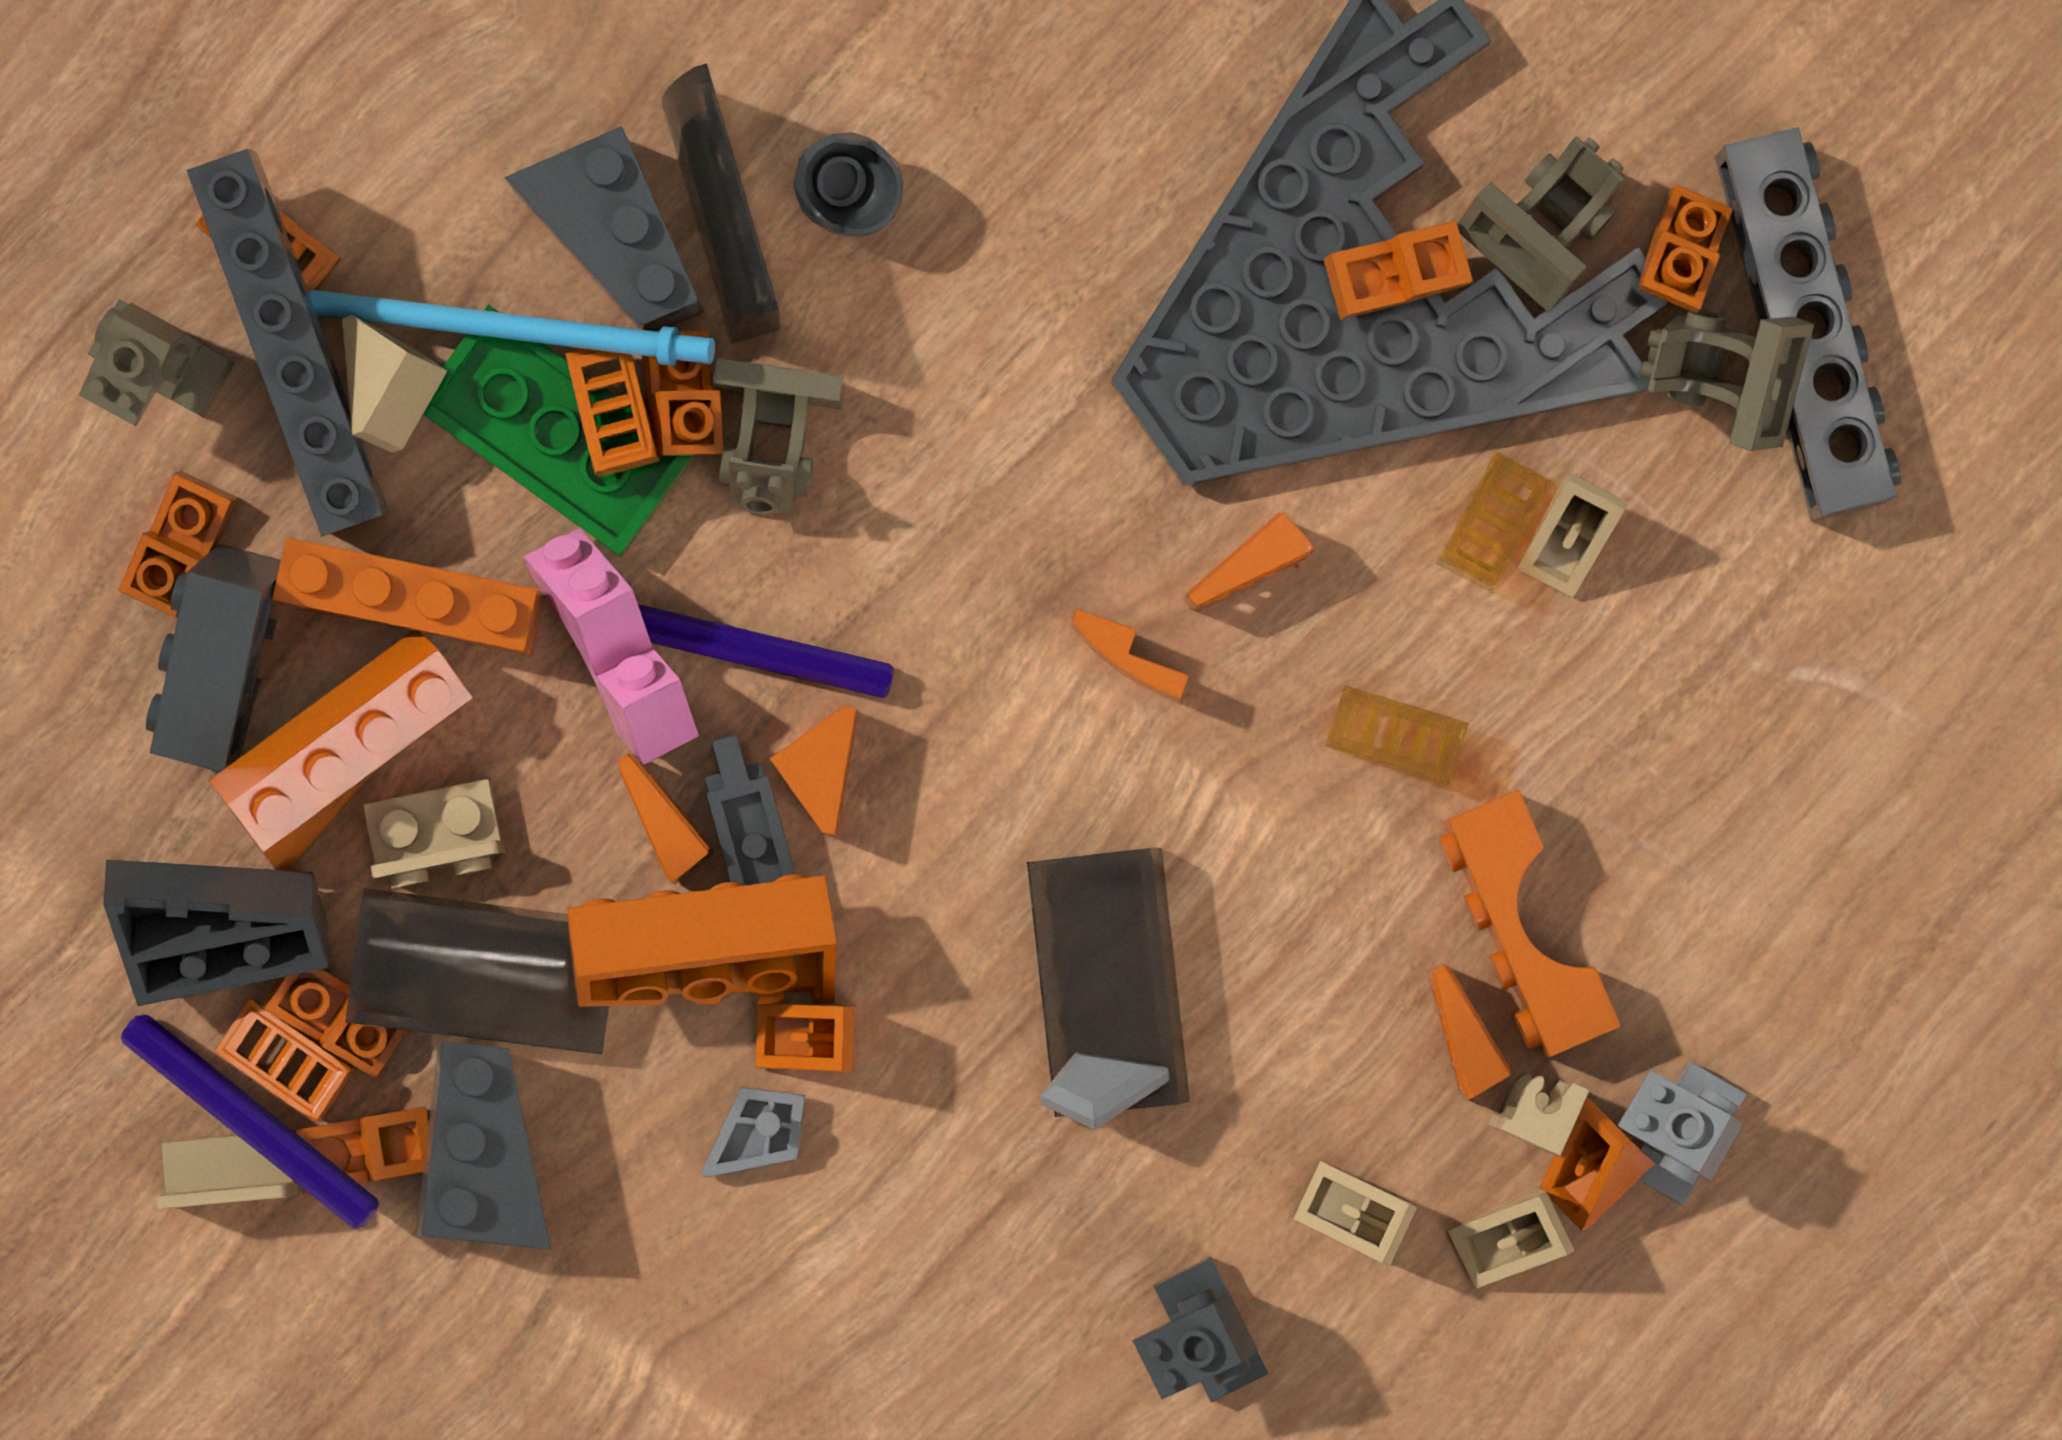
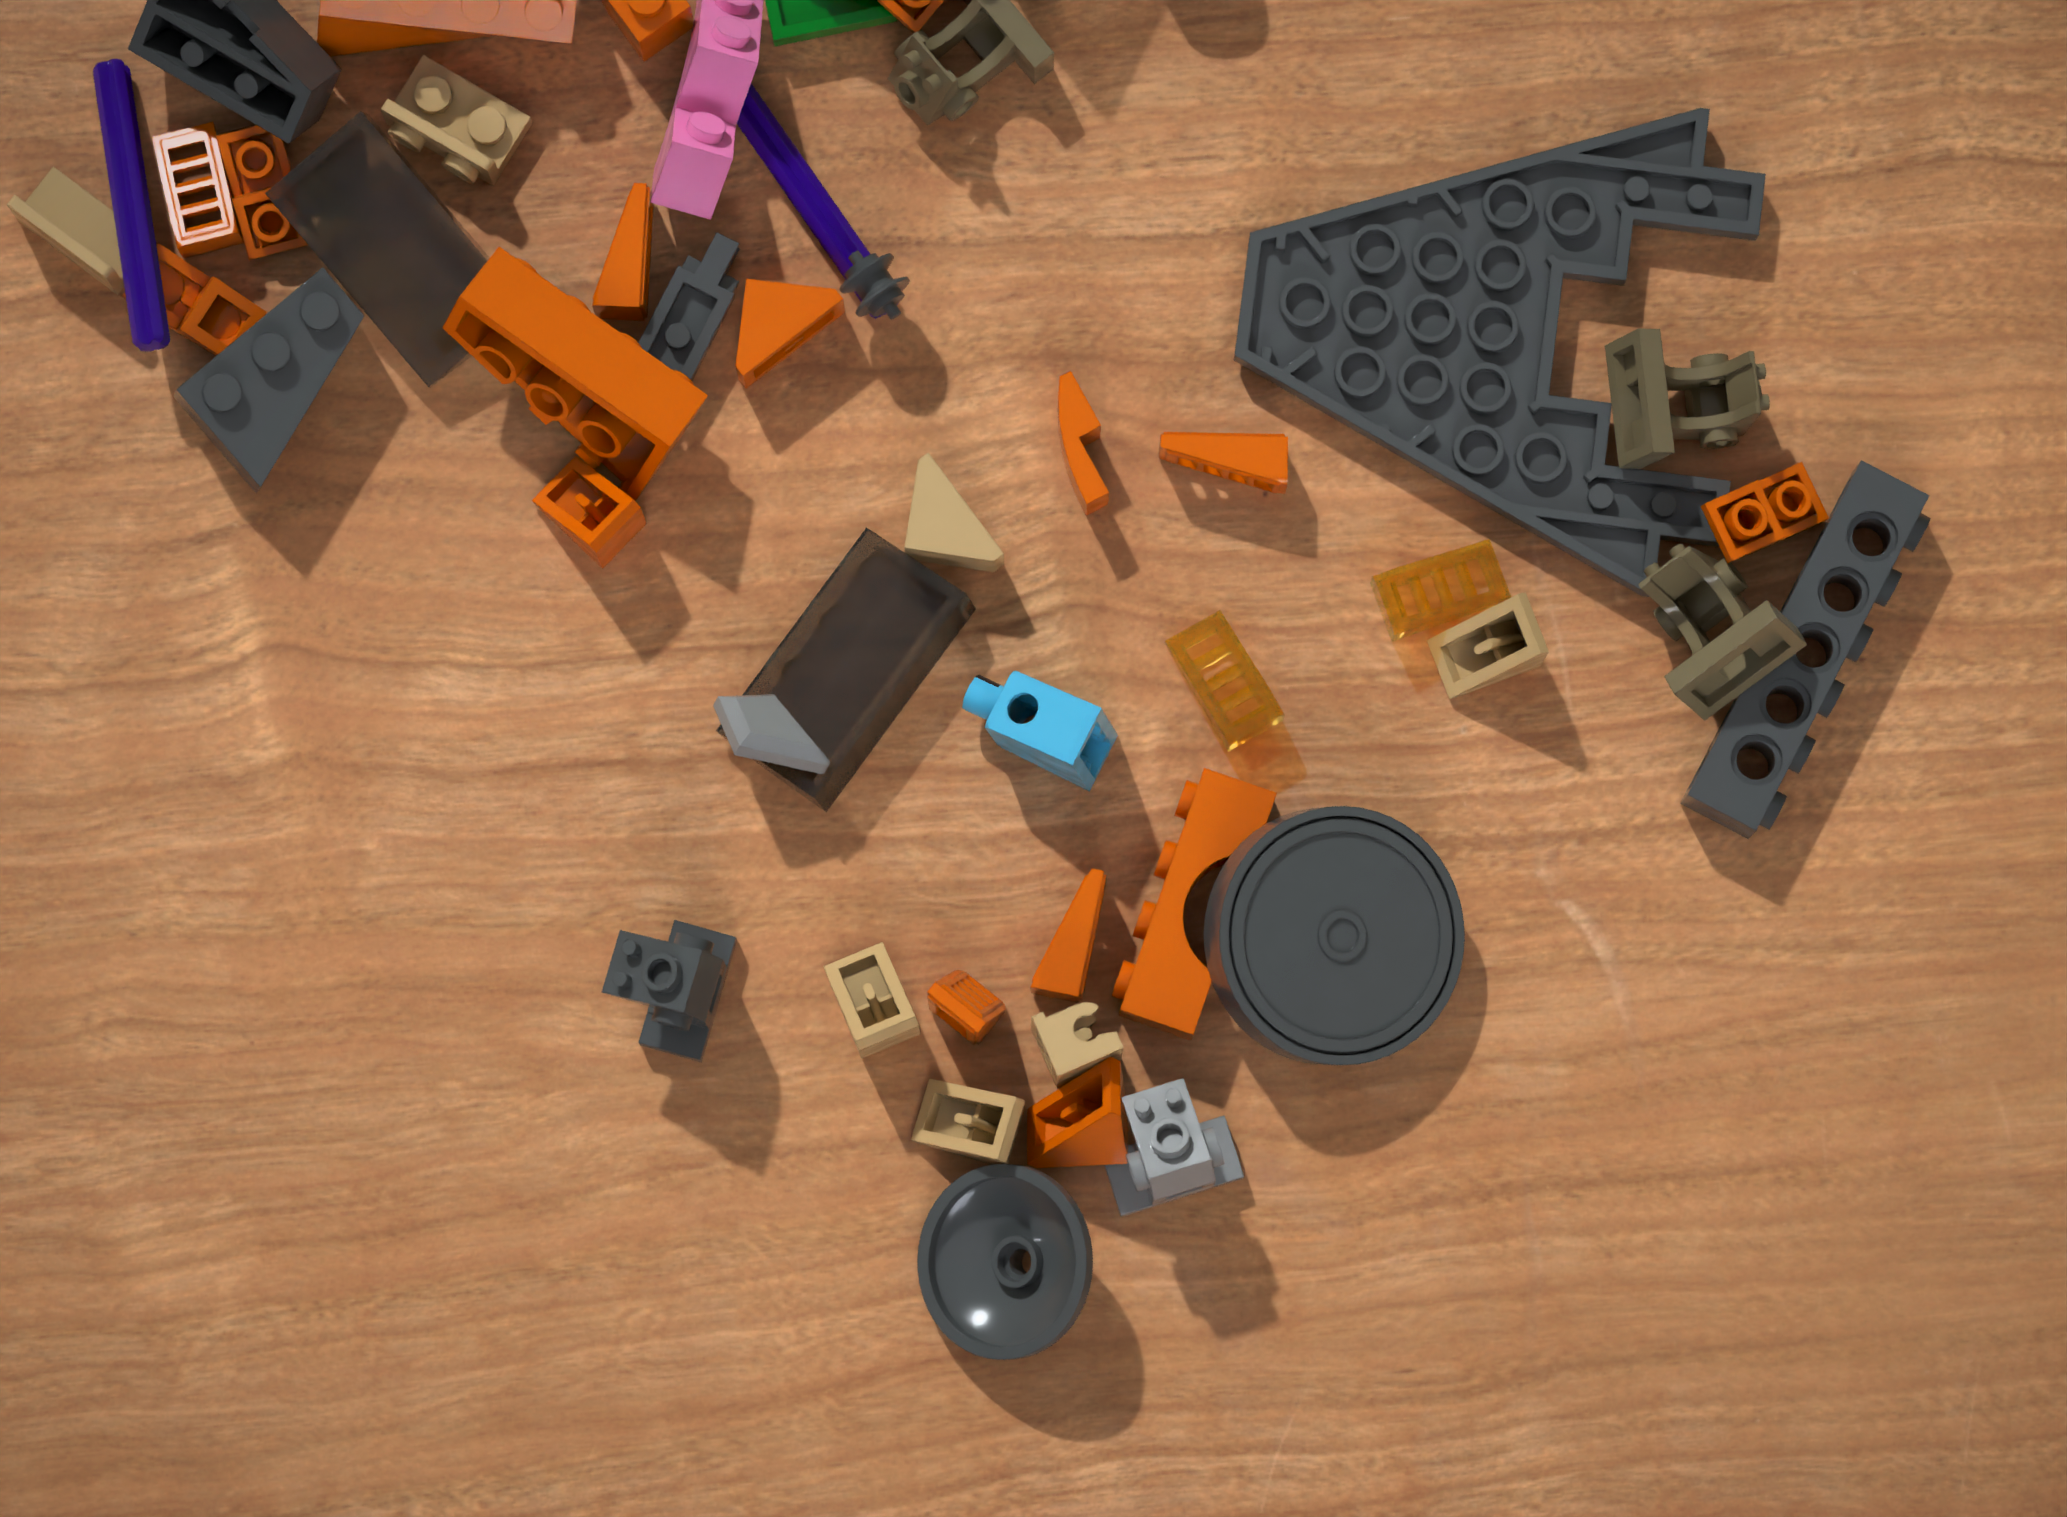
camera: 40 degrees right, 5 degrees down
light grey piece [701,1087,805,1178] -> none
orange slope [1324,221,1473,320] -> none
none -> dark grey wheel [840,251,910,320]
none -> tan slope [904,452,1004,572]
none -> dark grey dish [917,1164,1093,1360]
none -> orange slope [927,970,1006,1045]
none -> medium azure torso [962,671,1118,791]
none -> dark grey brick [1204,806,1465,1065]

